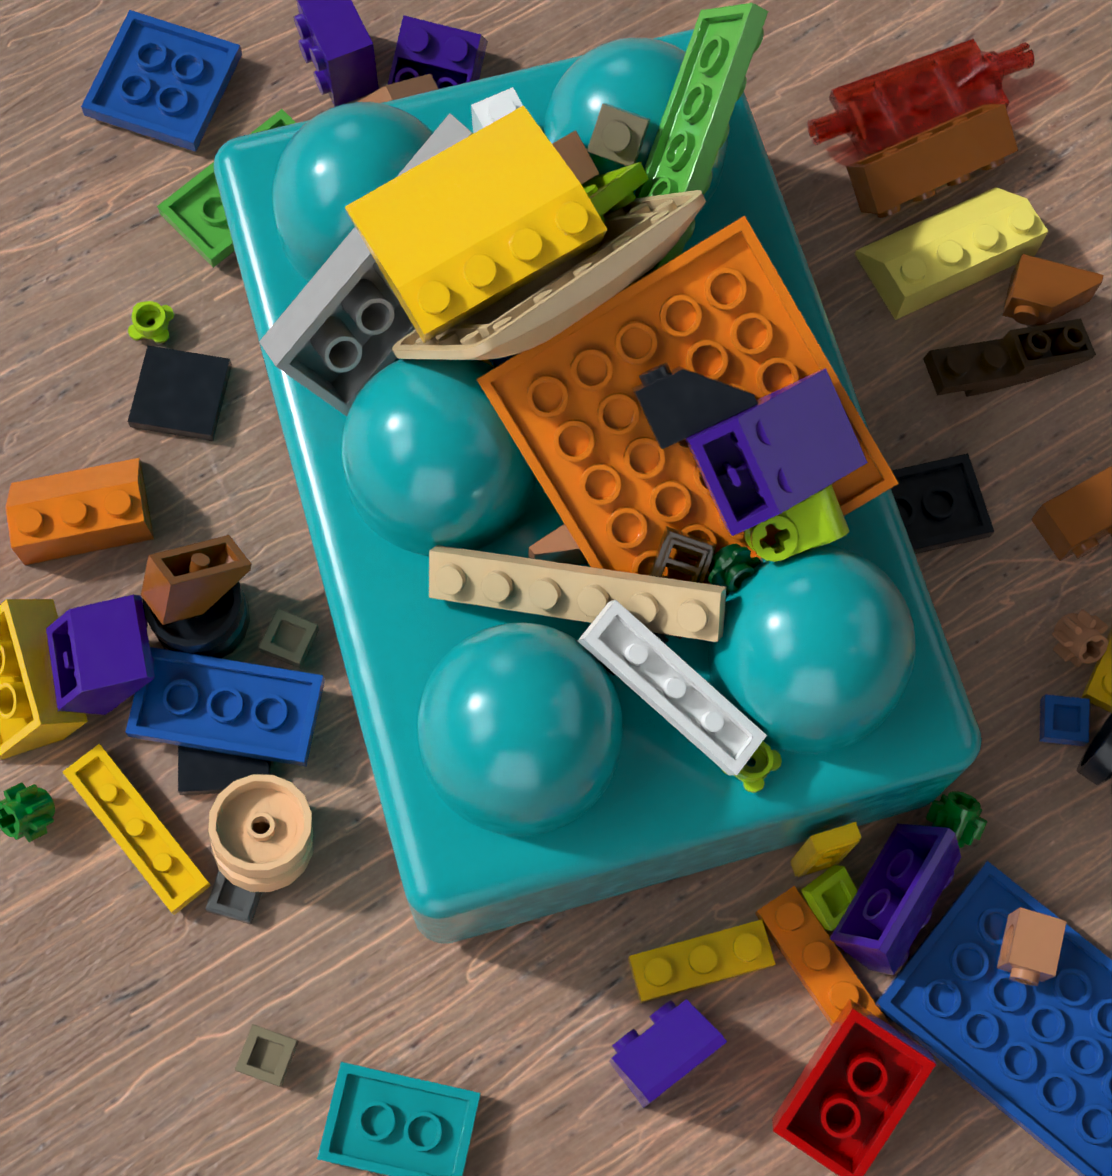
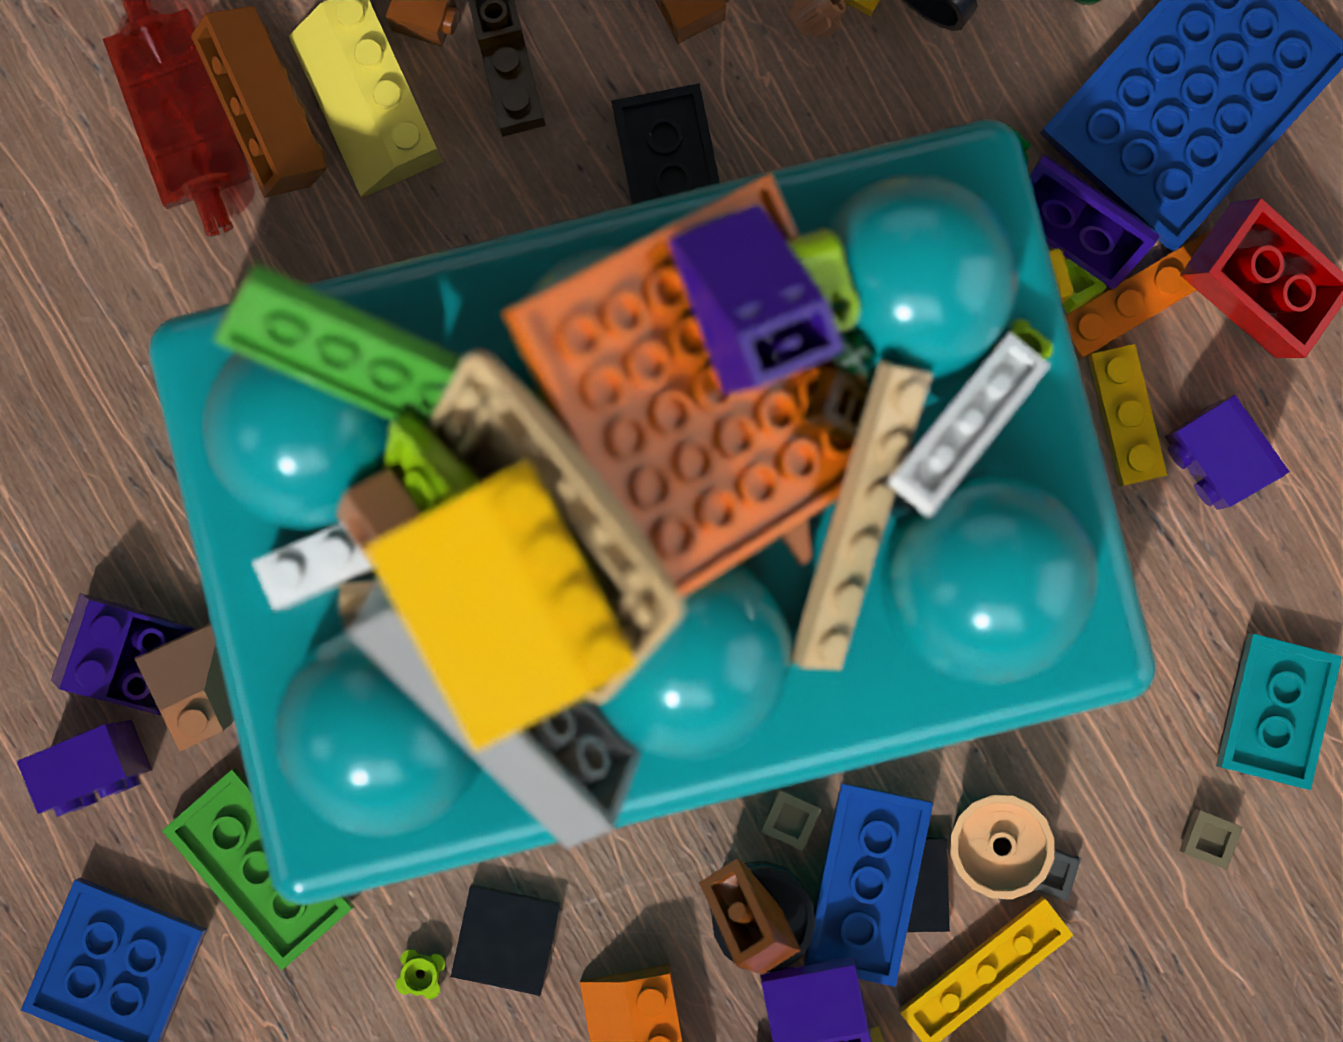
camera: 85 degrees left, 15 degrees up
dark tan plate [587,103,651,166] -> none
black slope [632,363,758,449] -> none
nougat brick [997,907,1067,986] -> none
blue plate [1039,694,1090,746] -> none

